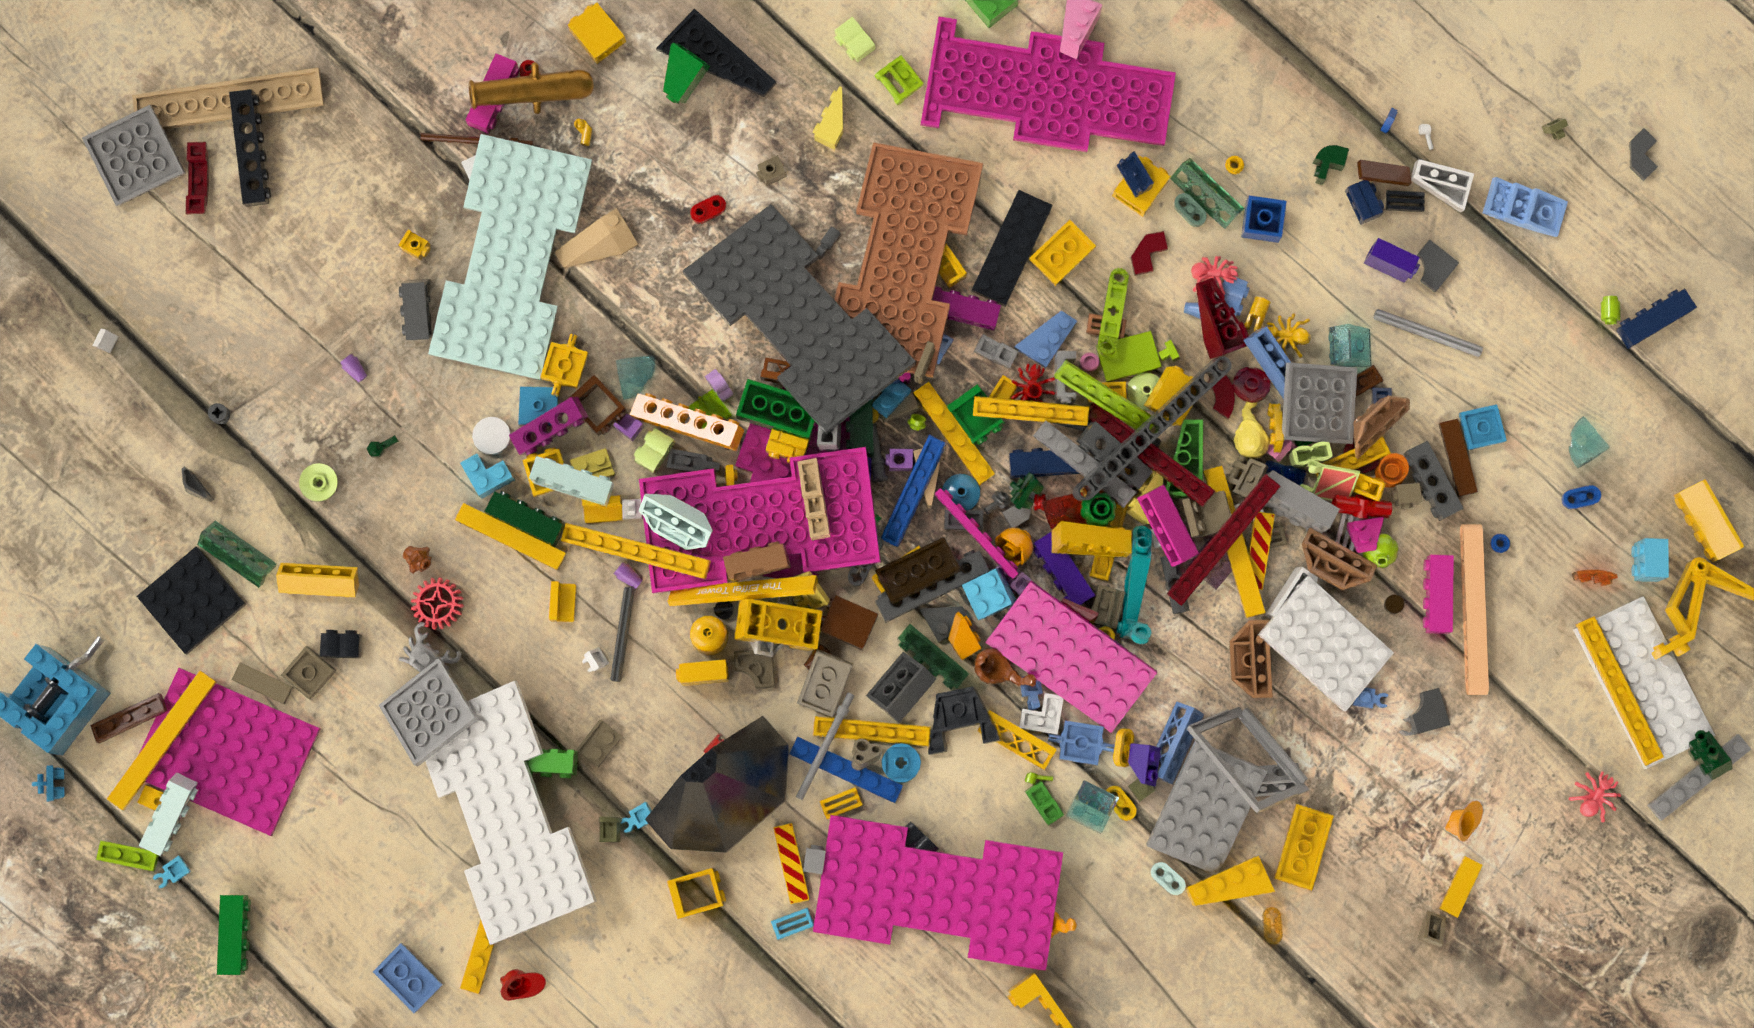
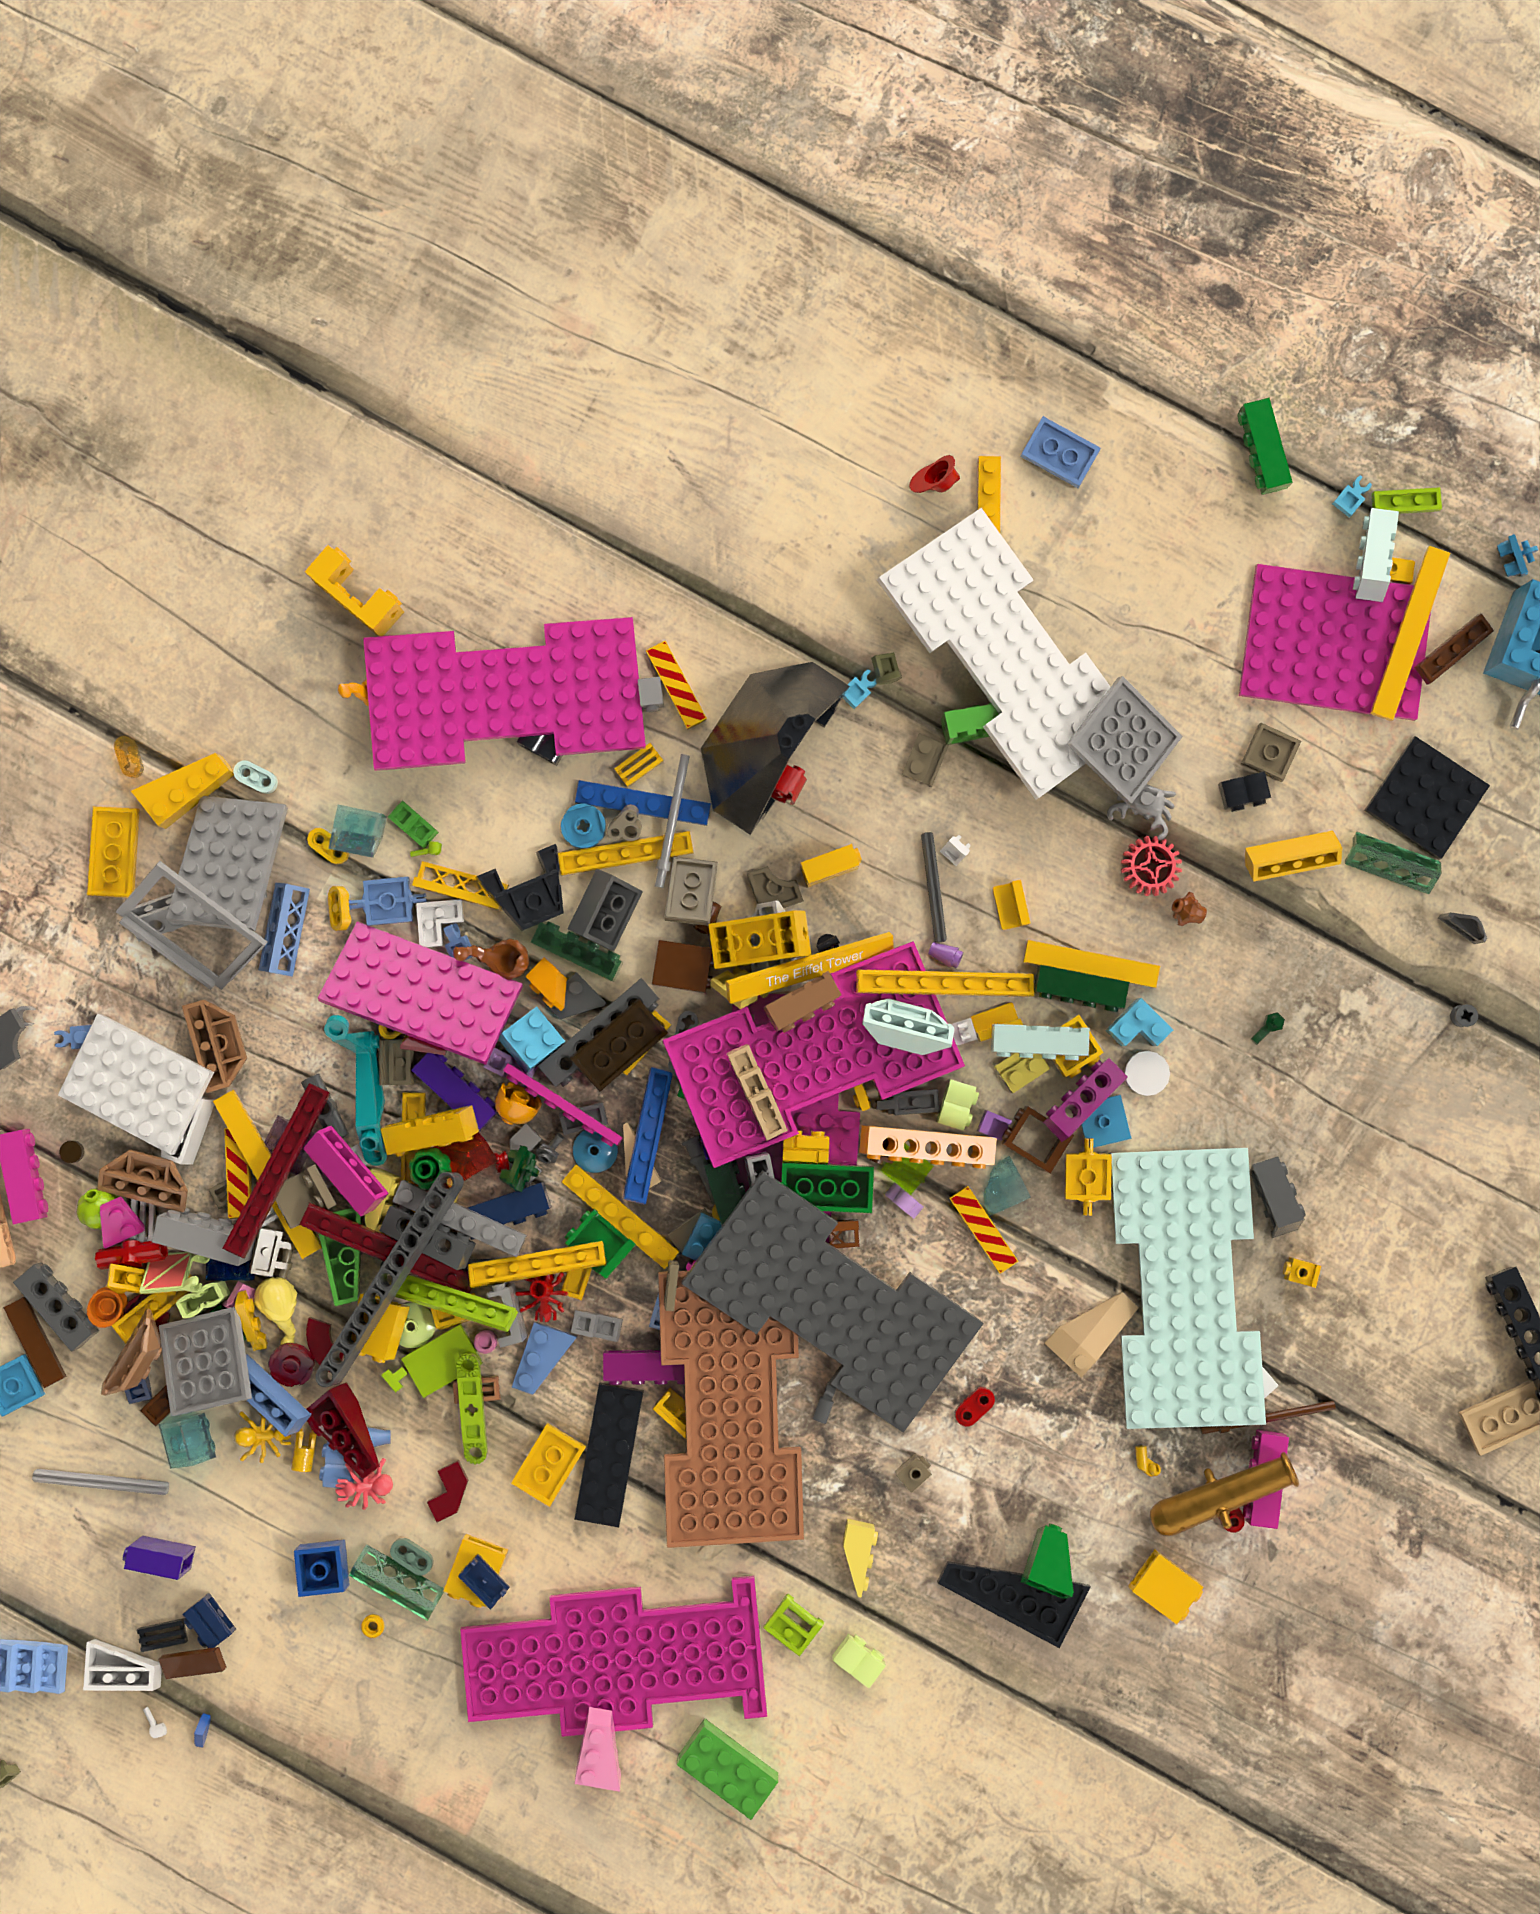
camera: 165 degrees right, 5 degrees up
dark tan tile [231,663,293,704] -> none
yellowish green dish [299,463,338,501] -> none
medium lavender cone [340,354,367,383] -> none
yellow window [667,868,726,919] -> none
yellow cylinder [690,616,729,655] -> none
medium azure tile [771,908,814,940] -> none
medium lavender brick [886,449,913,471] -> none
lime plate [908,414,926,431] -> none
dark purple slope [1128,743,1161,786] -> none
olive plate [1128,779,1155,802] -> none
dark green brick [1312,145,1349,185] -> none
dark tan brick [1391,483,1422,509] -> none
dark grey tile [1417,239,1459,292] -> none
none -> tile [949,1185,1019,1274]

